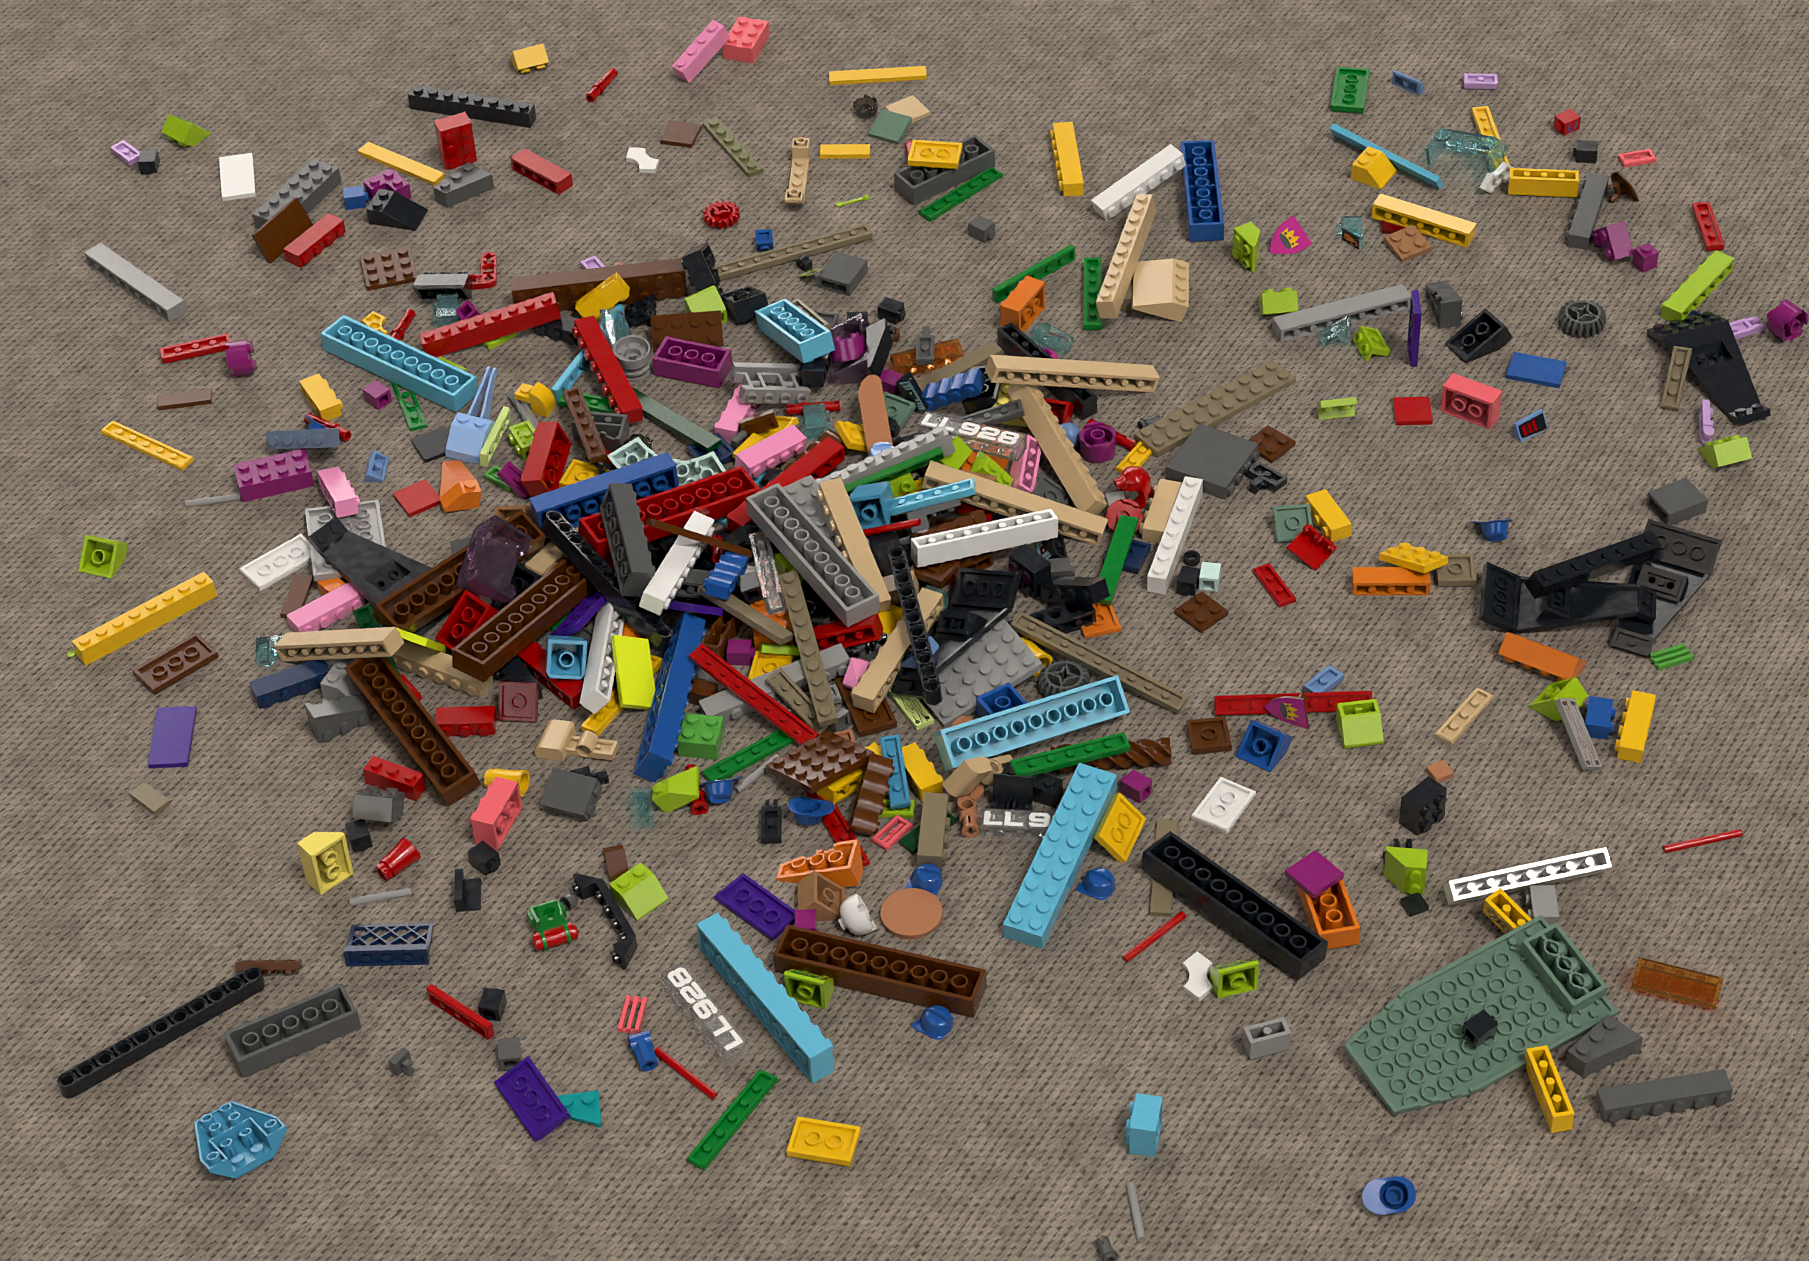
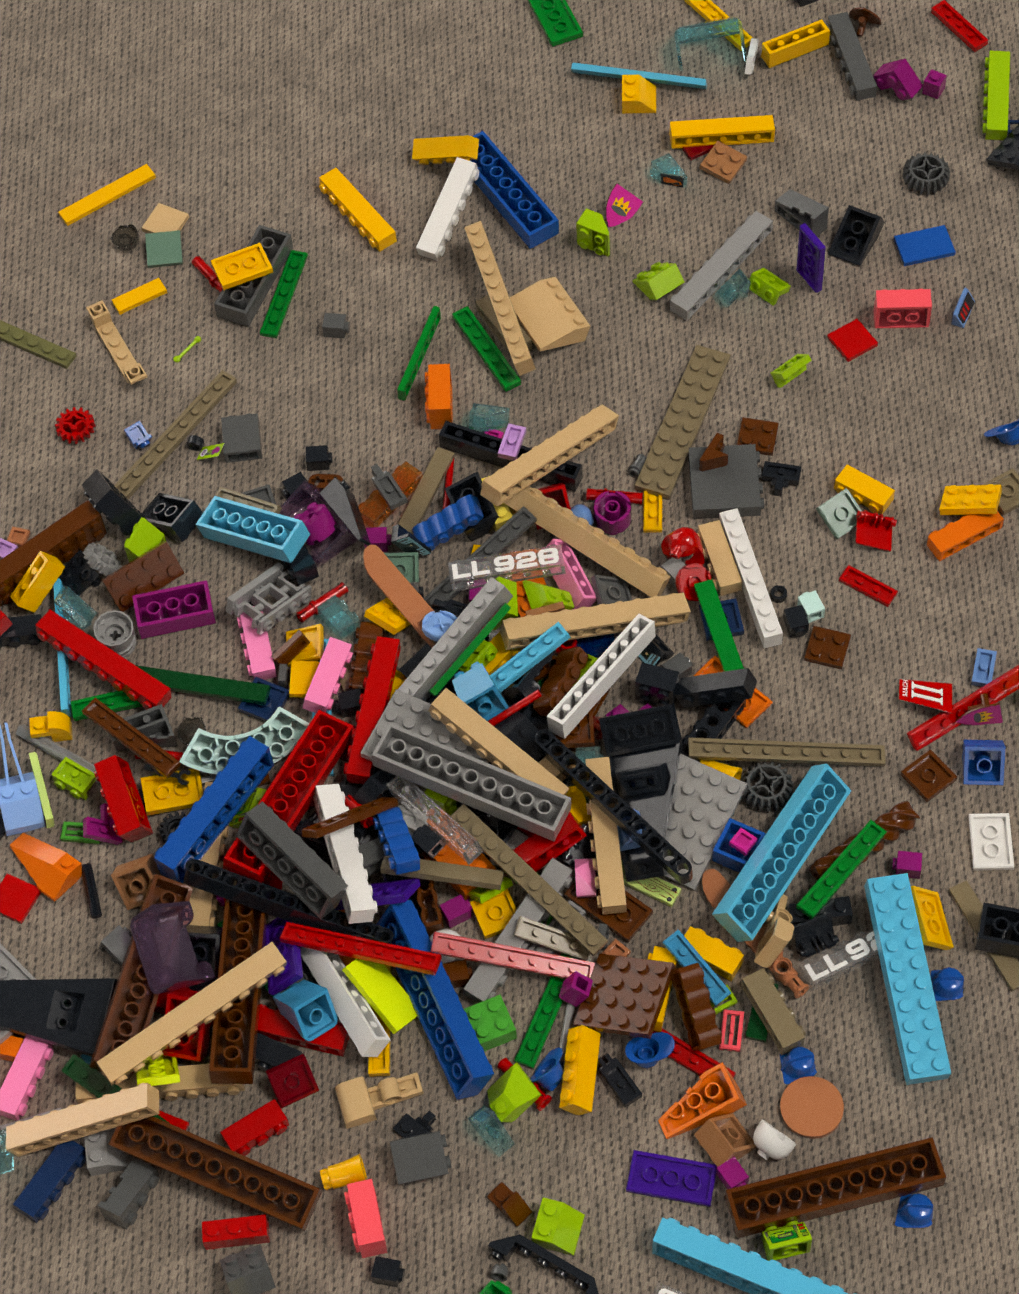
camera: 30 degrees left, 15 degrees up
none -> black axle [82,863,102,919]
none -> light grey gear [83,542,122,576]
none -> tan brick [97,942,287,1085]
none -> red tile [280,922,442,975]
none -> yellow brick [412,135,479,165]
none -> lavender plate [498,423,526,461]
none -> magenta brick [559,971,593,1007]
none -> yellow brick [559,1025,601,1115]
none -> reddish brown slope [699,433,728,472]
none -> dark pink tile [729,828,757,856]
none -> red sticker [899,679,952,713]

